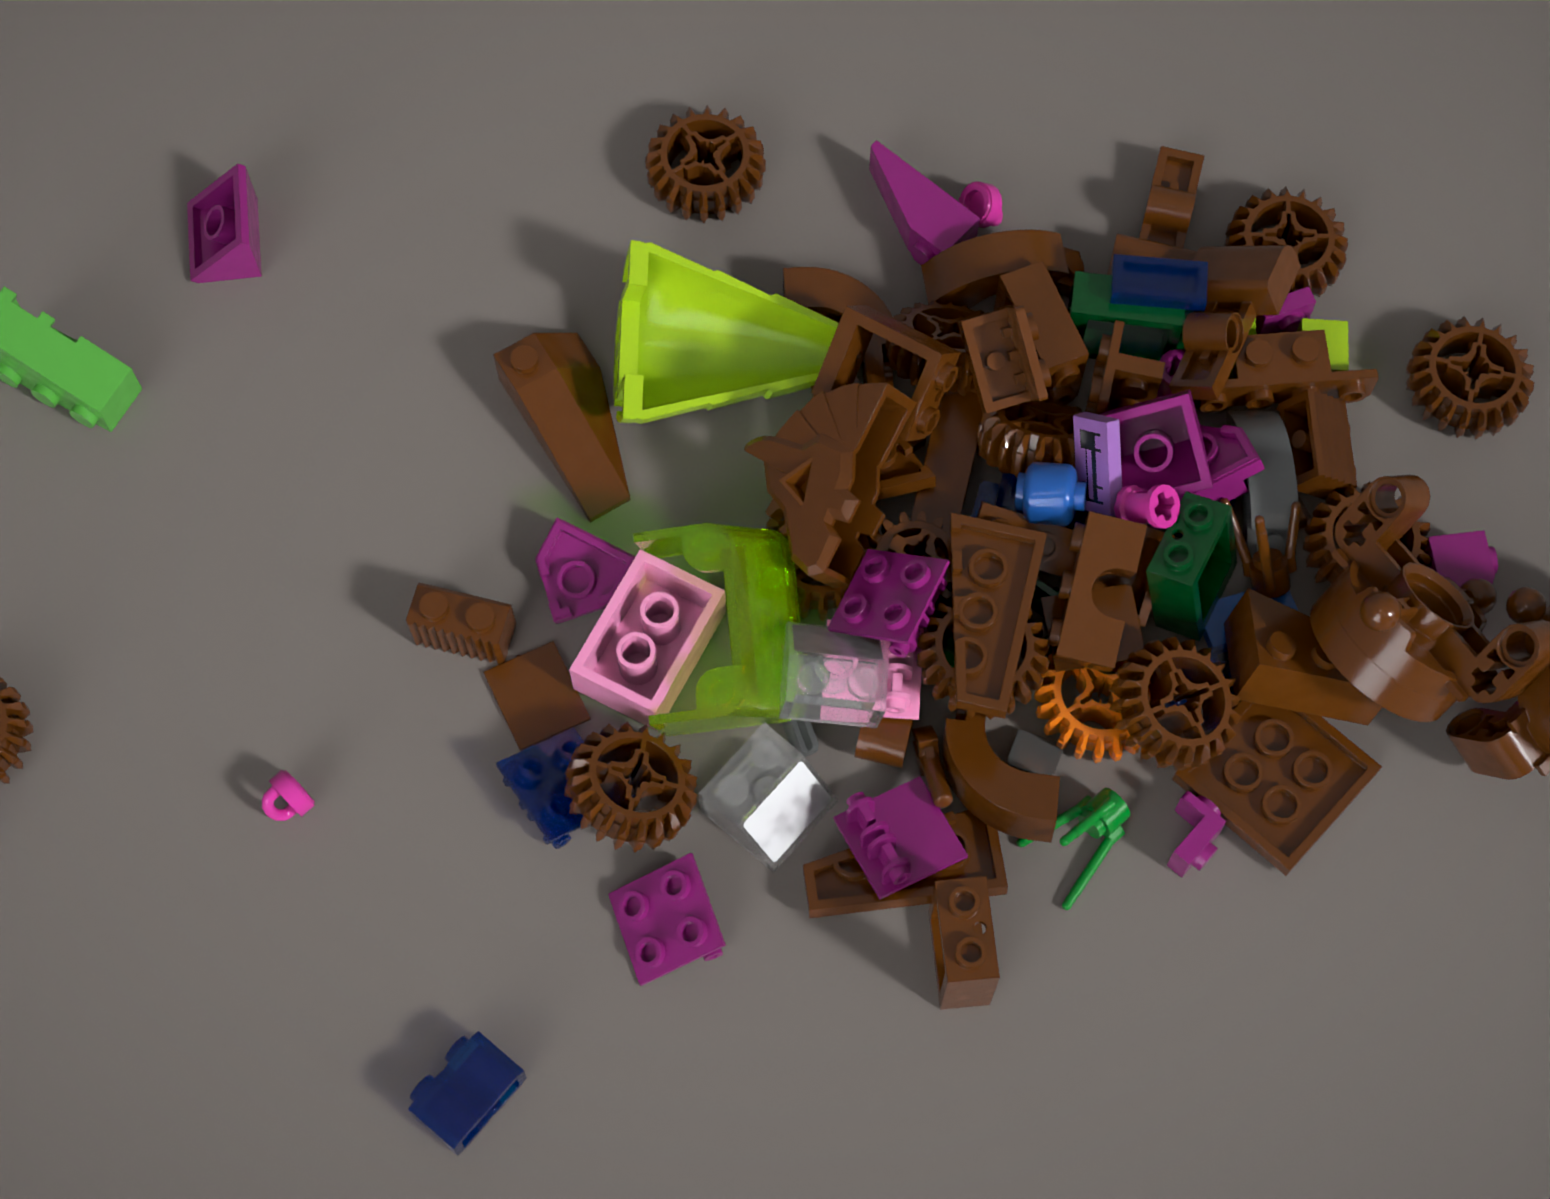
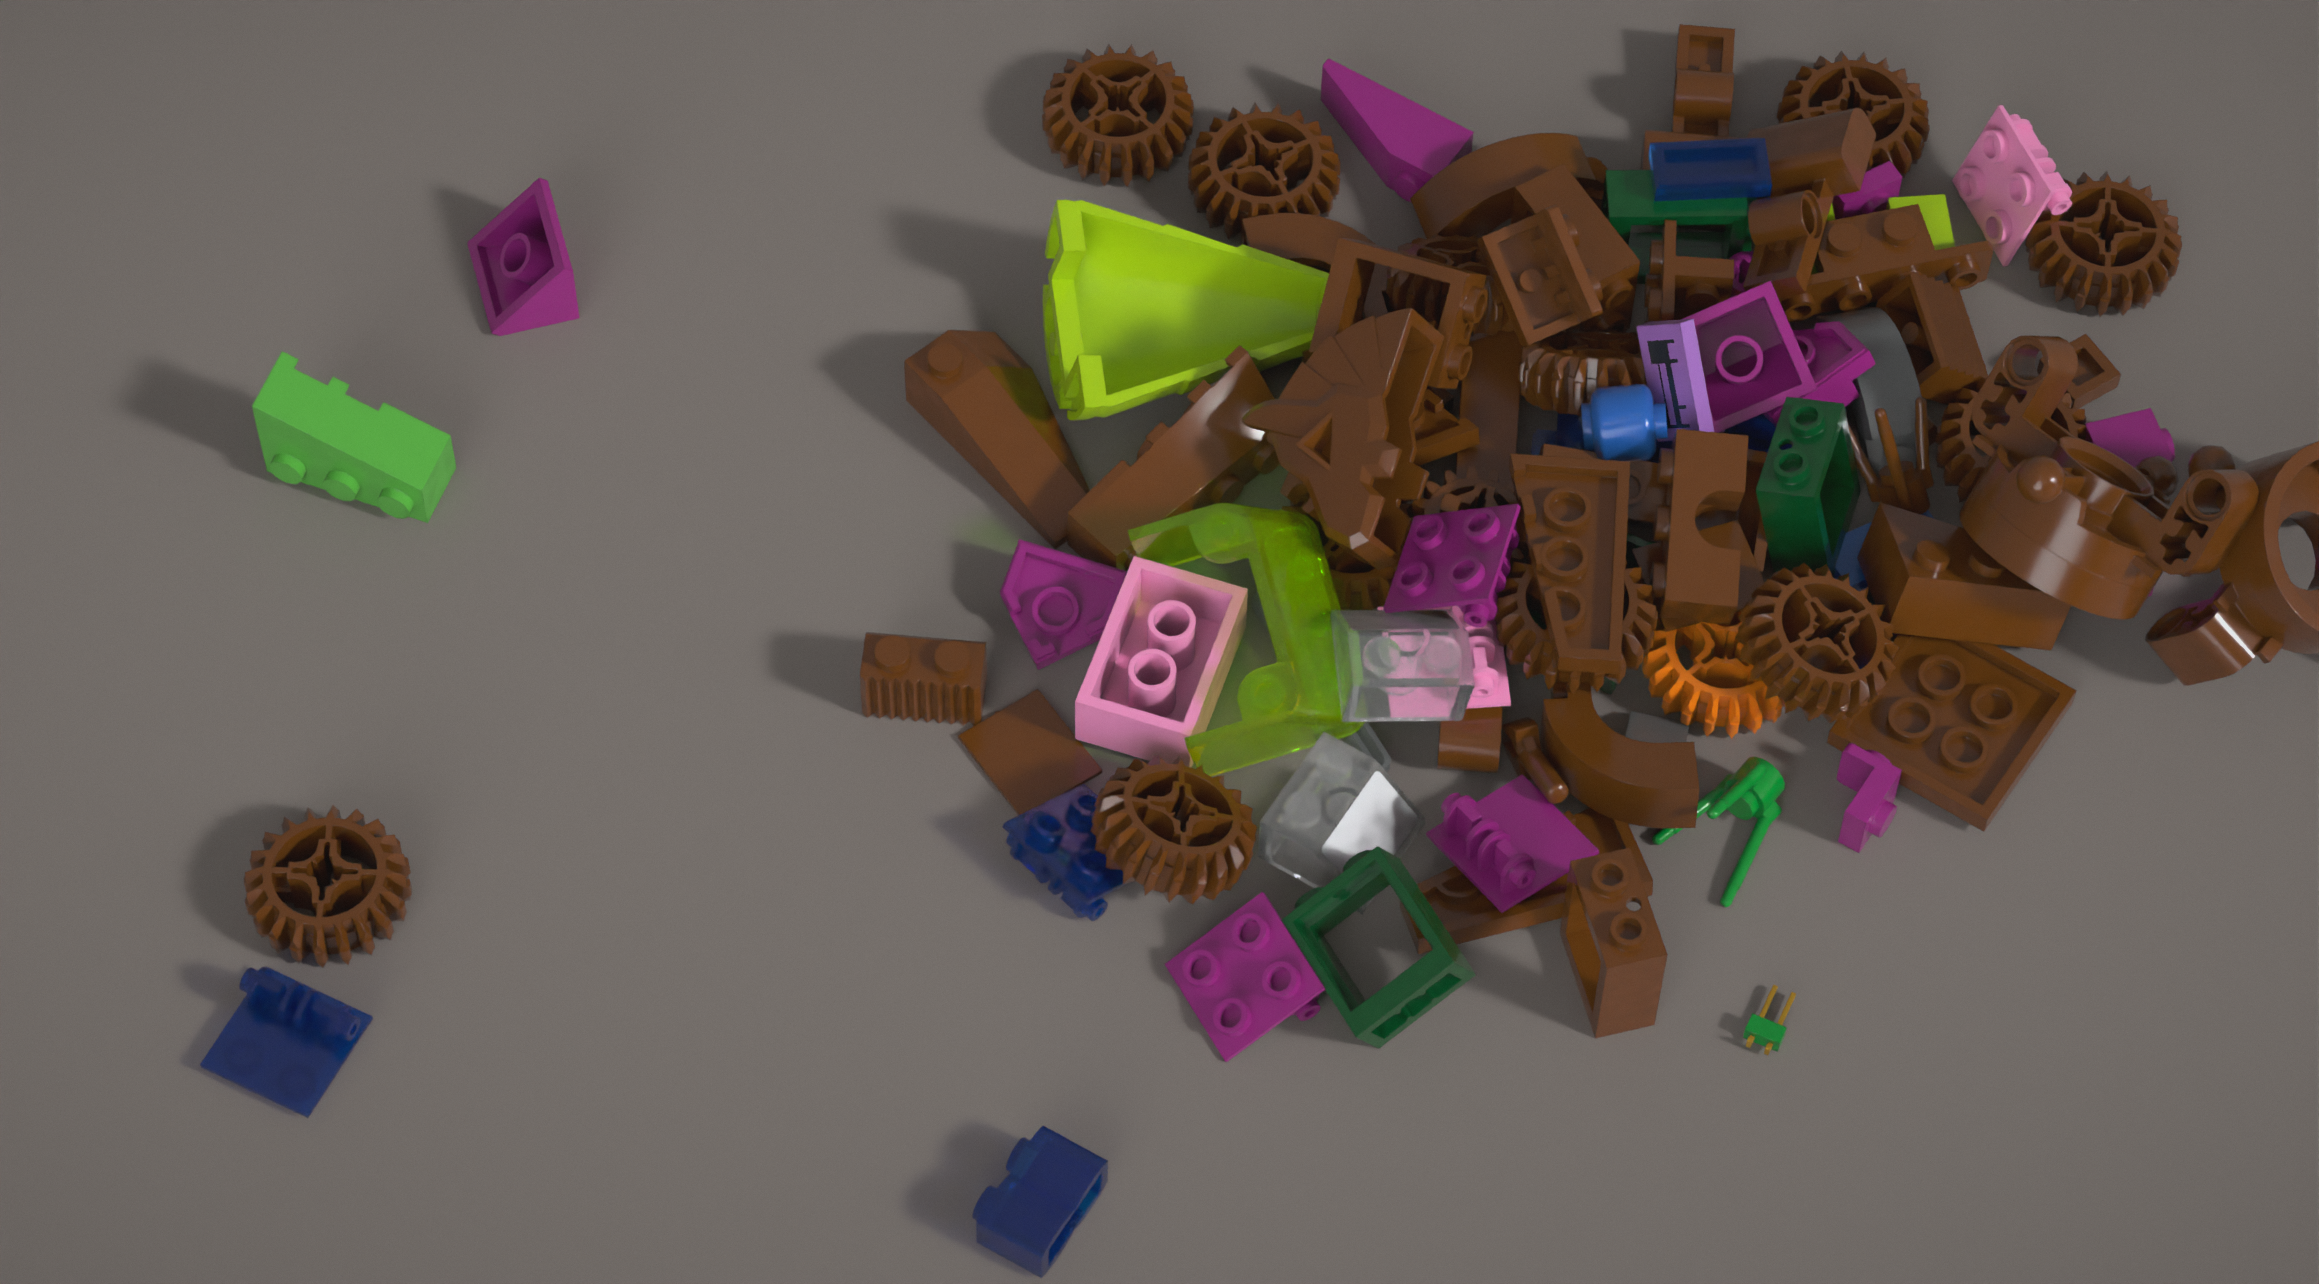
camera: 10 degrees left, 10 degrees down
dark pink tile [262,769,315,821] -> none
dark pink tile [959,181,1003,228] -> none
dark pink bush [1114,484,1180,529] -> none
none -> reddish brown wedge [1067,345,1280,571]
none -> reddish brown gear [1188,102,1341,240]
none -> dark green window [1281,846,1476,1049]
none -> green piece [1743,984,1796,1055]
none -> bright pink hinge [1952,105,2072,266]
none -> reddish brown plate [2037,334,2121,409]

